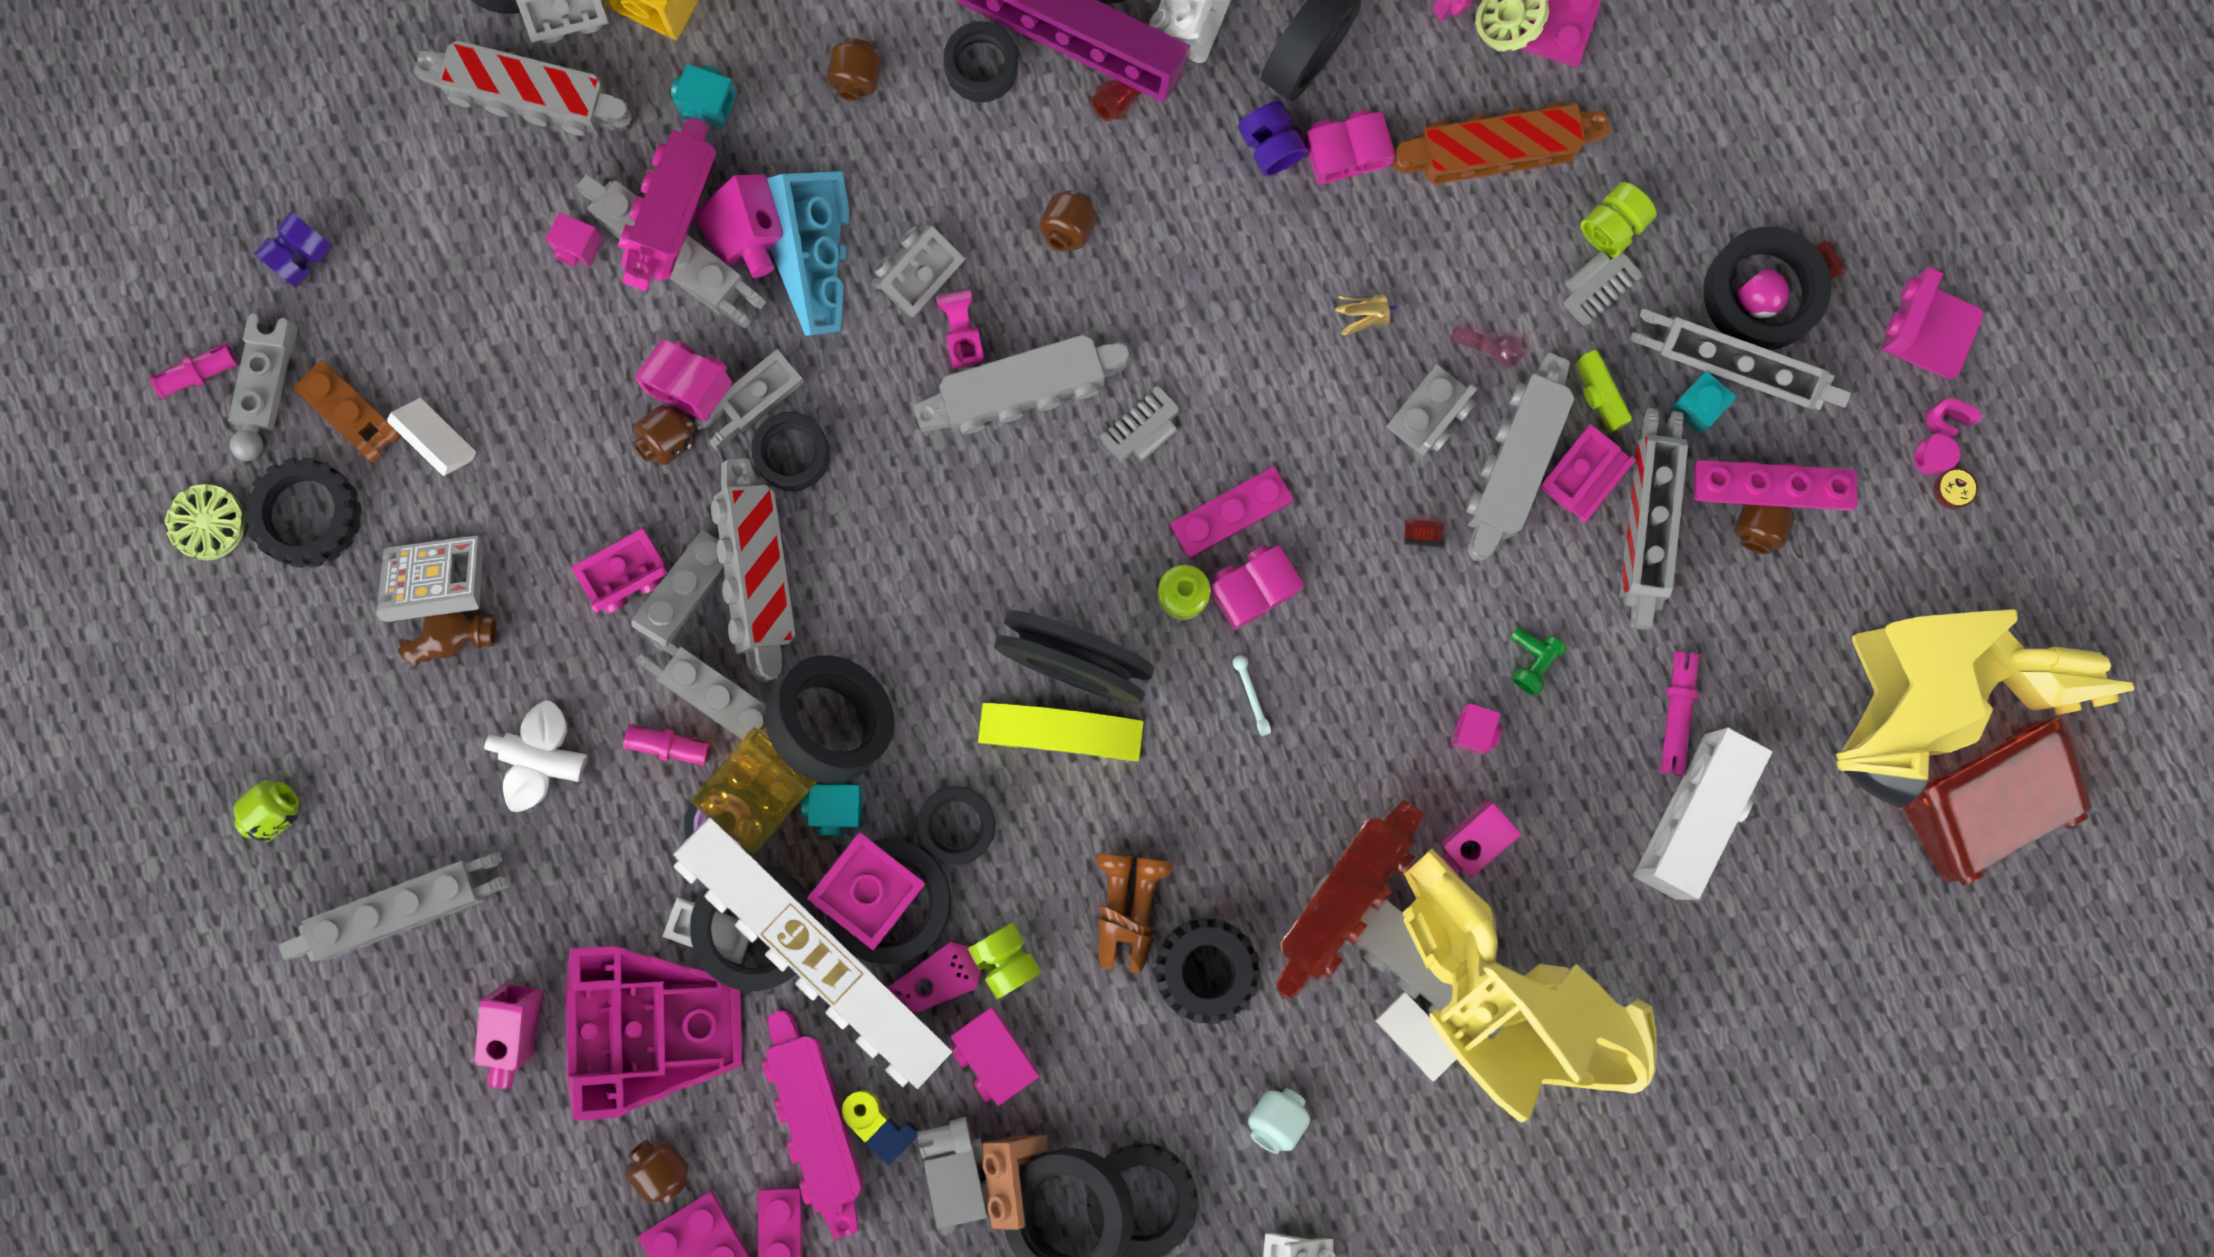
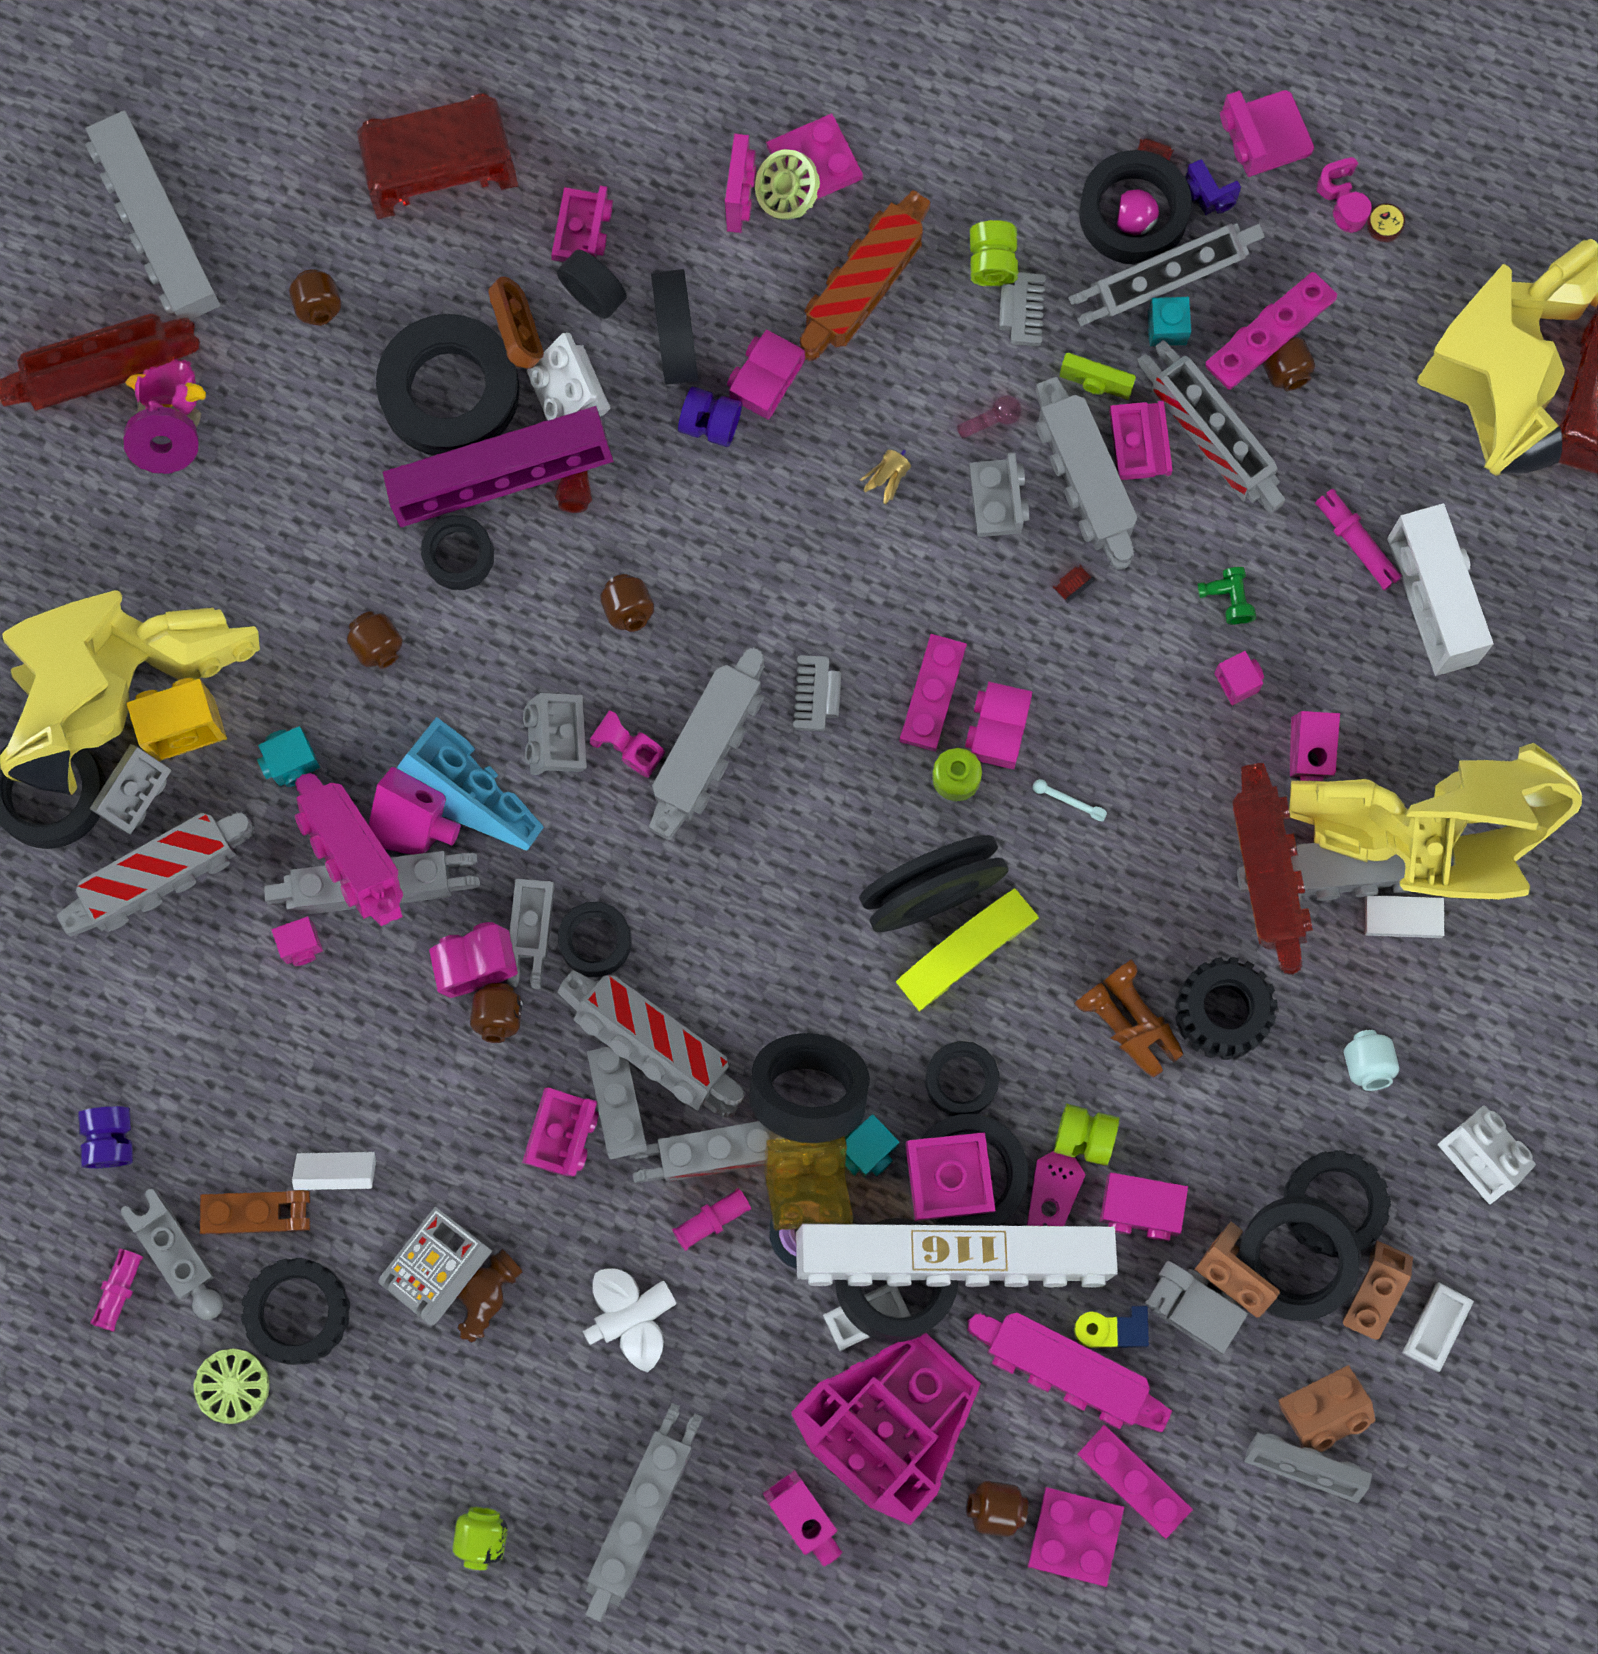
camera: 35 degrees left, 5 degrees down
none -> dark purple bracket [1185,159,1241,215]

